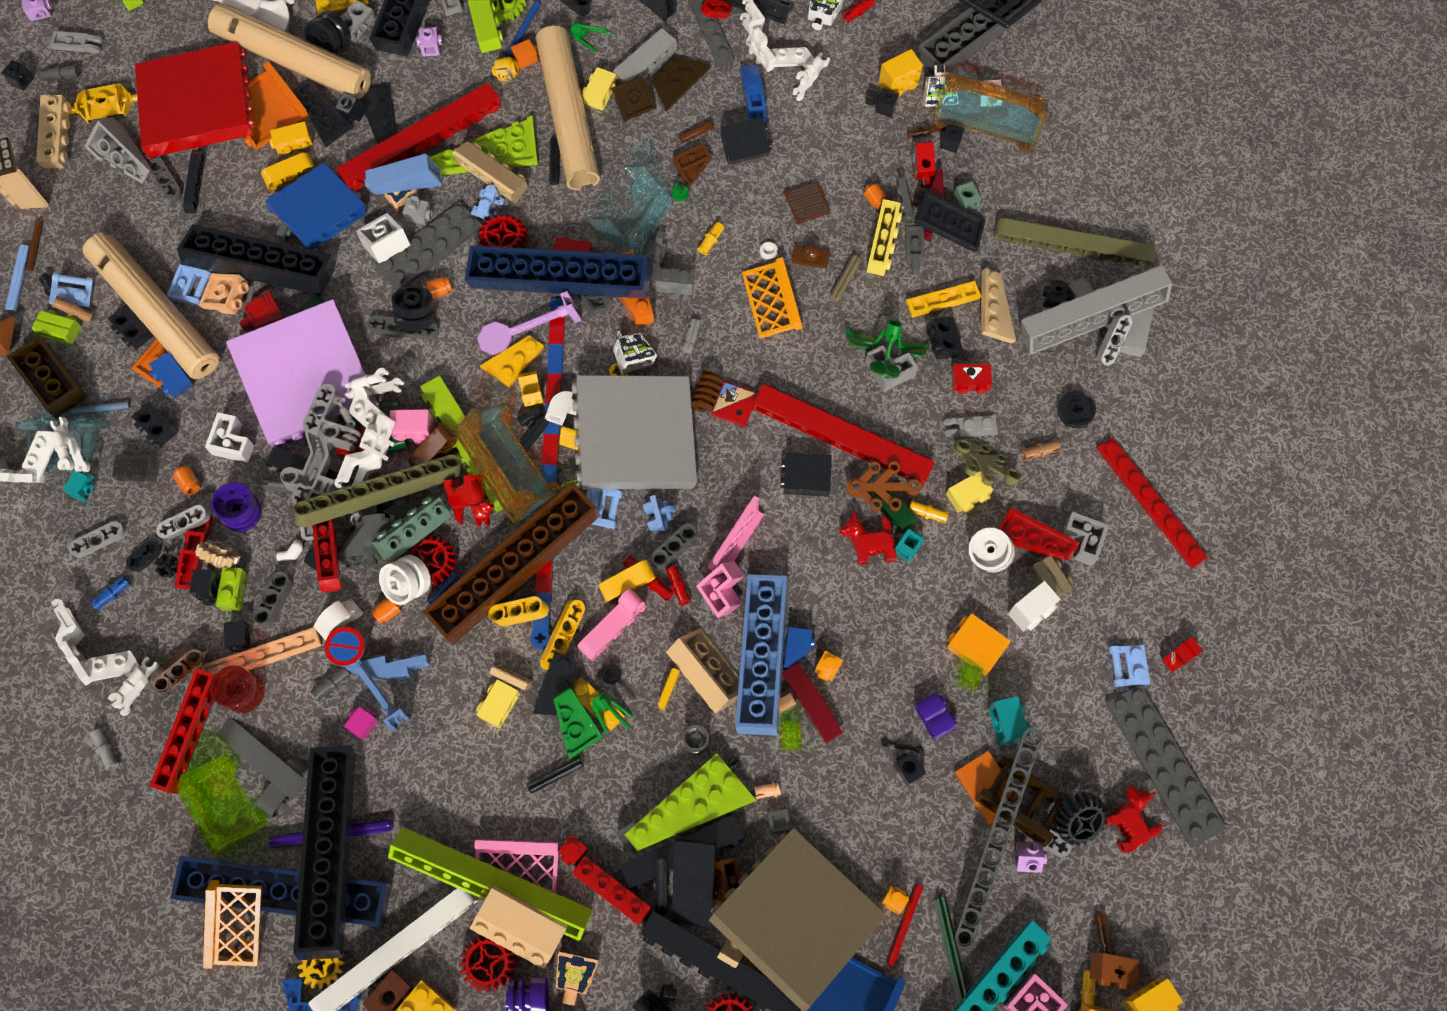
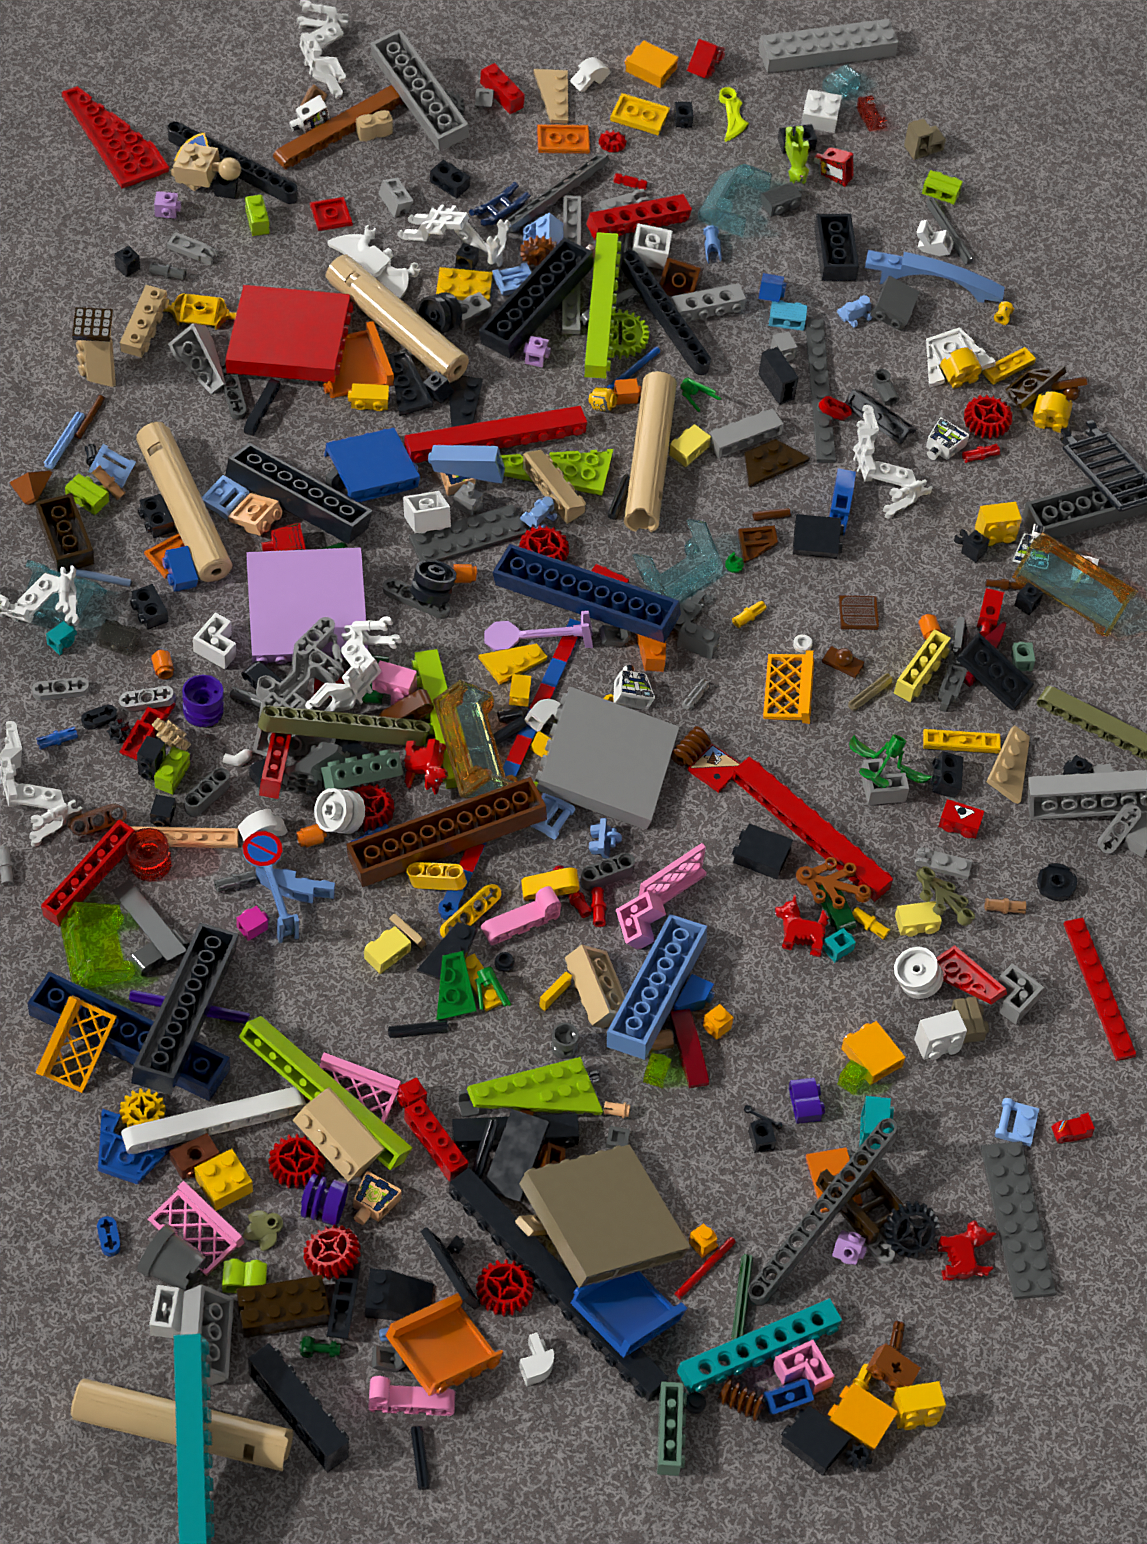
camera: 15 degrees right, 15 degrees down
yellow beam [261,153,315,191] -> none
dark brown tile [610,75,656,122] -> none

